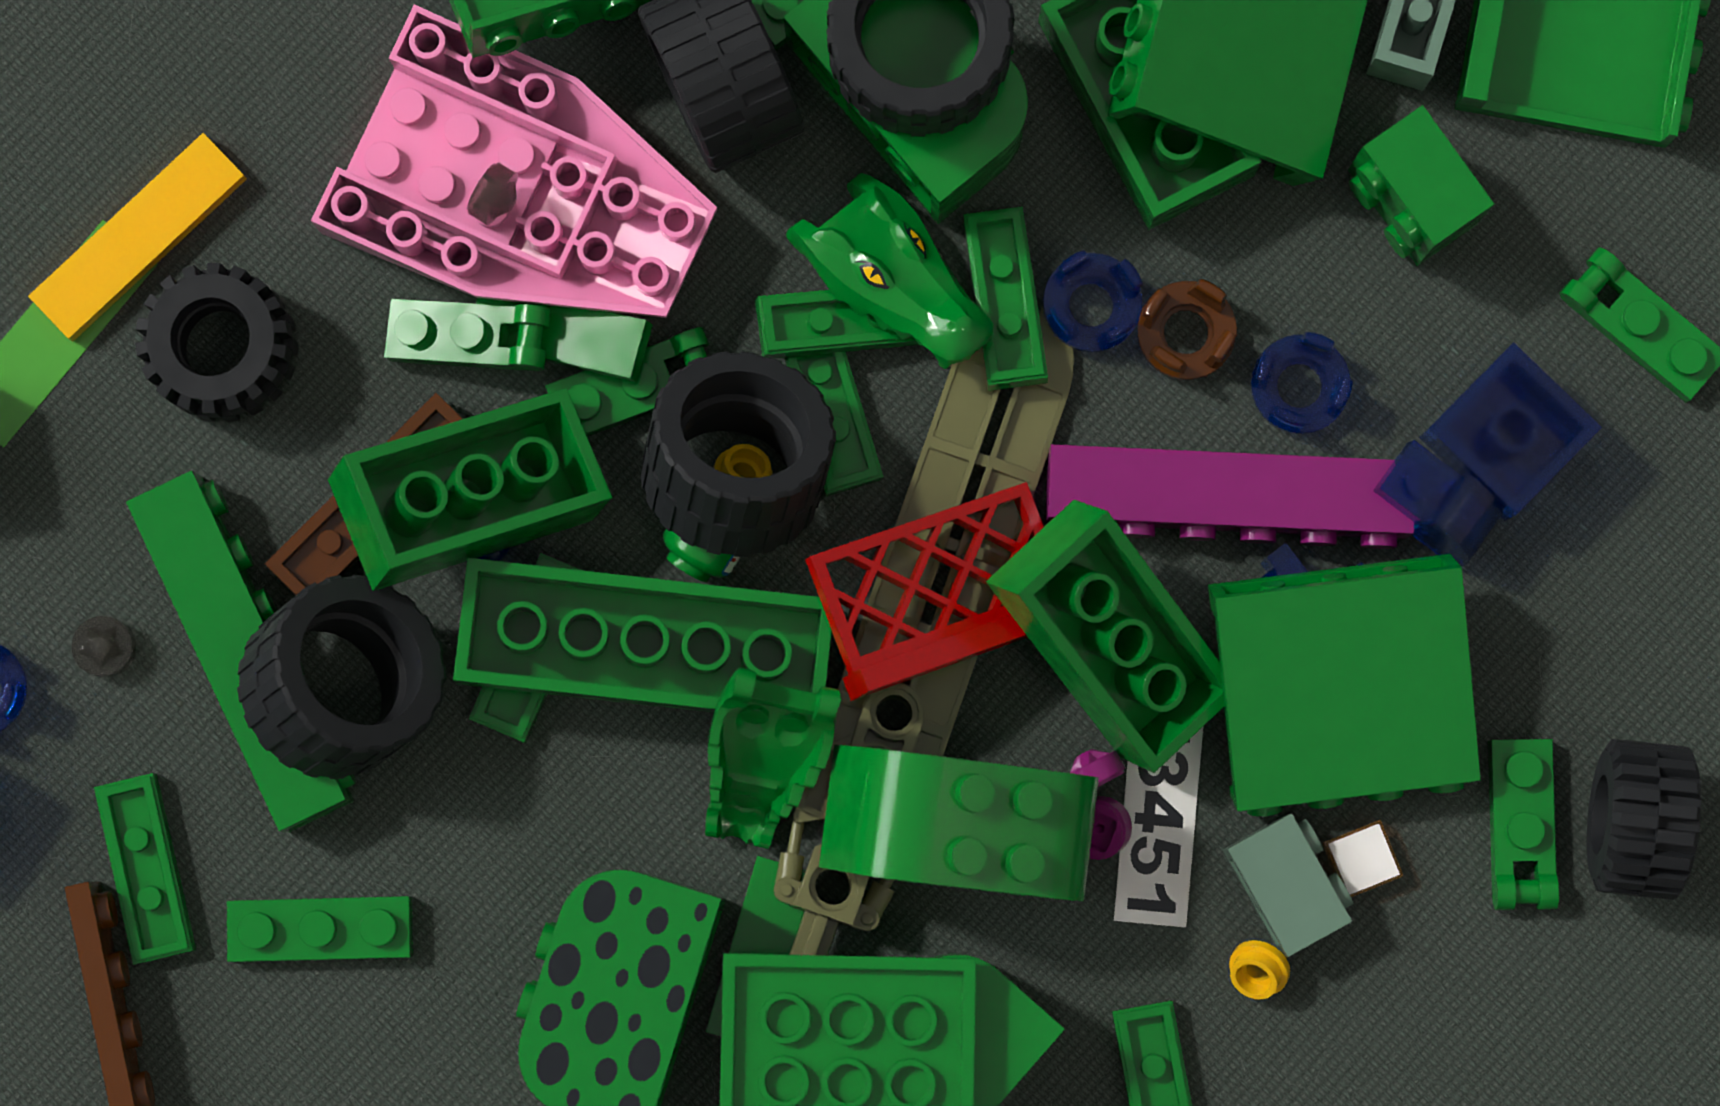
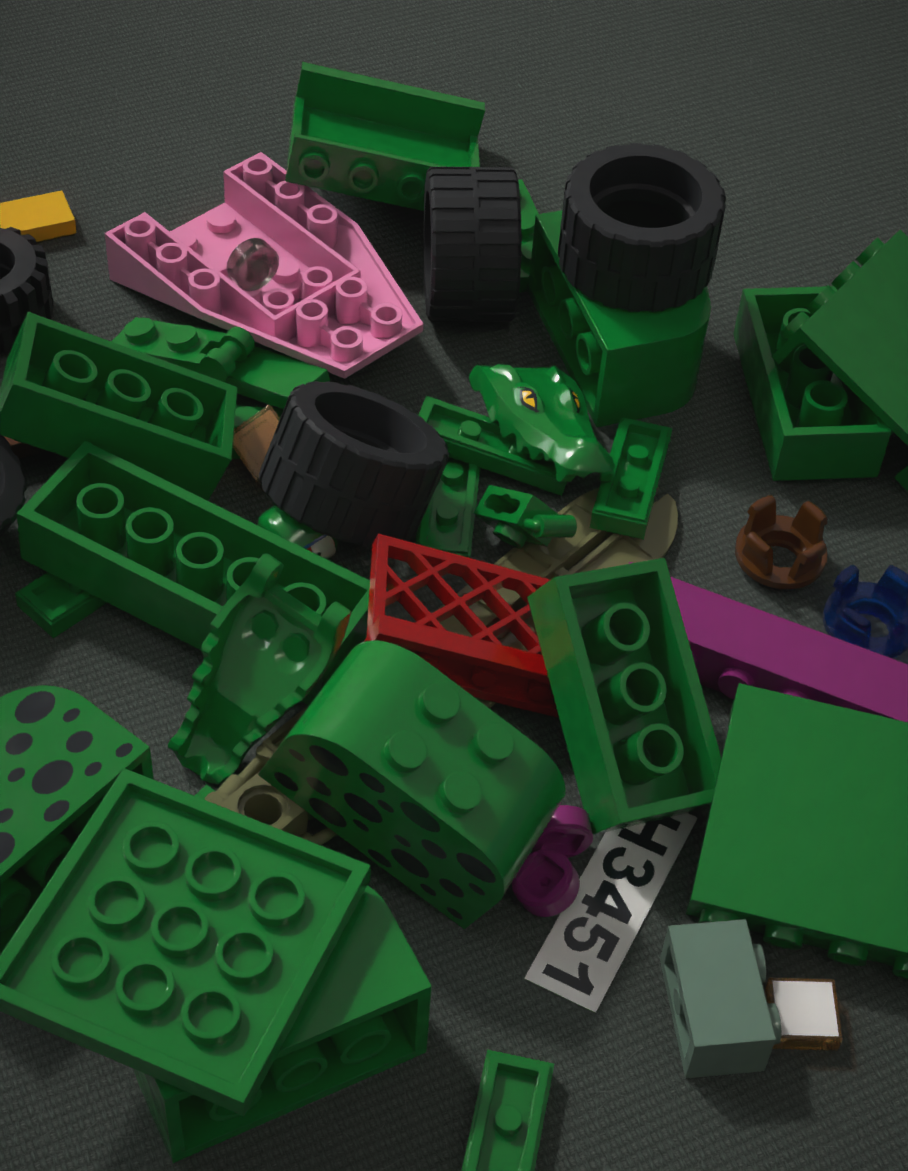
camera: 15 degrees right, 35 degrees down
clear blue piece [1043,250,1143,352] -> none
yellow plate [1229,940,1290,1000] -> none
none -> clear orange tile [233,404,280,481]
none -> green piece [473,485,577,549]

